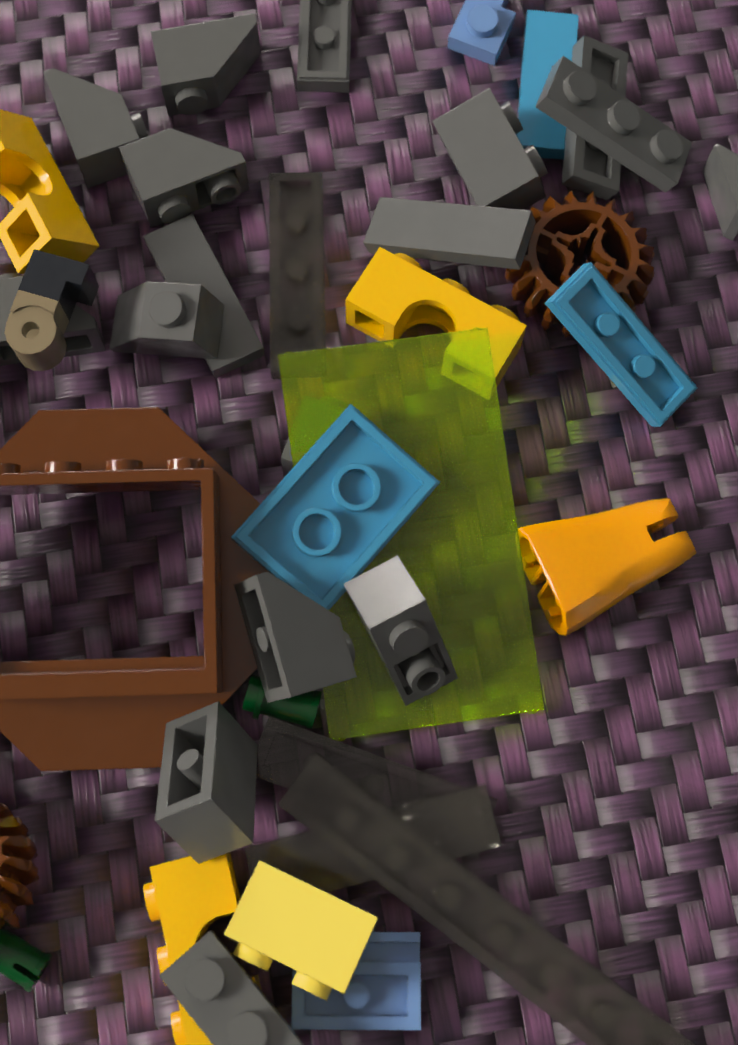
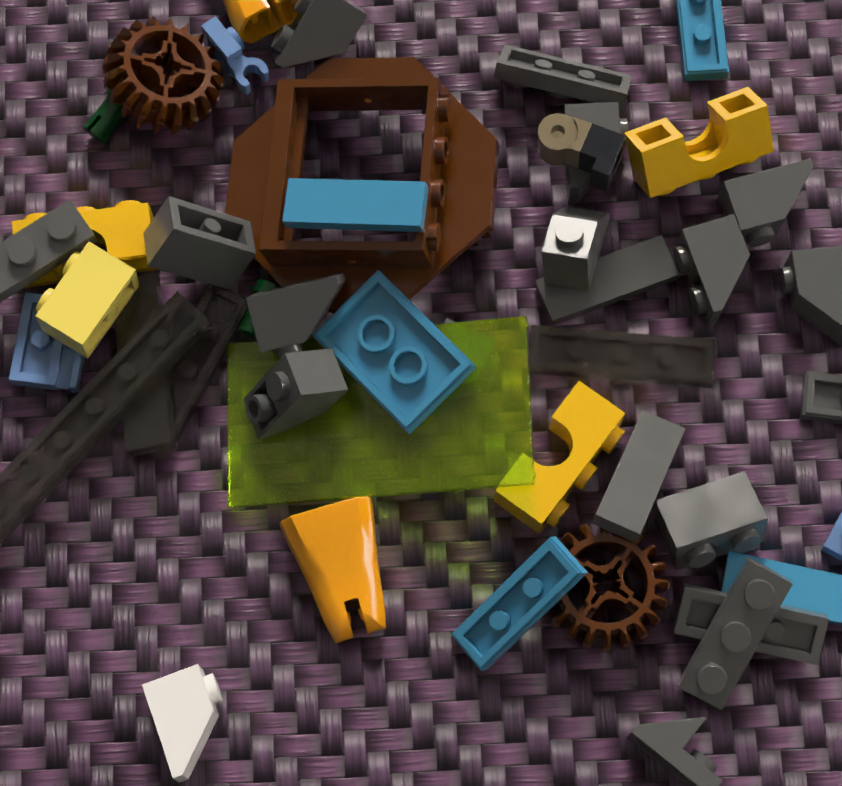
camera: 100 degrees right, 0 degrees up
none -> dark azure tile [282,178,429,232]

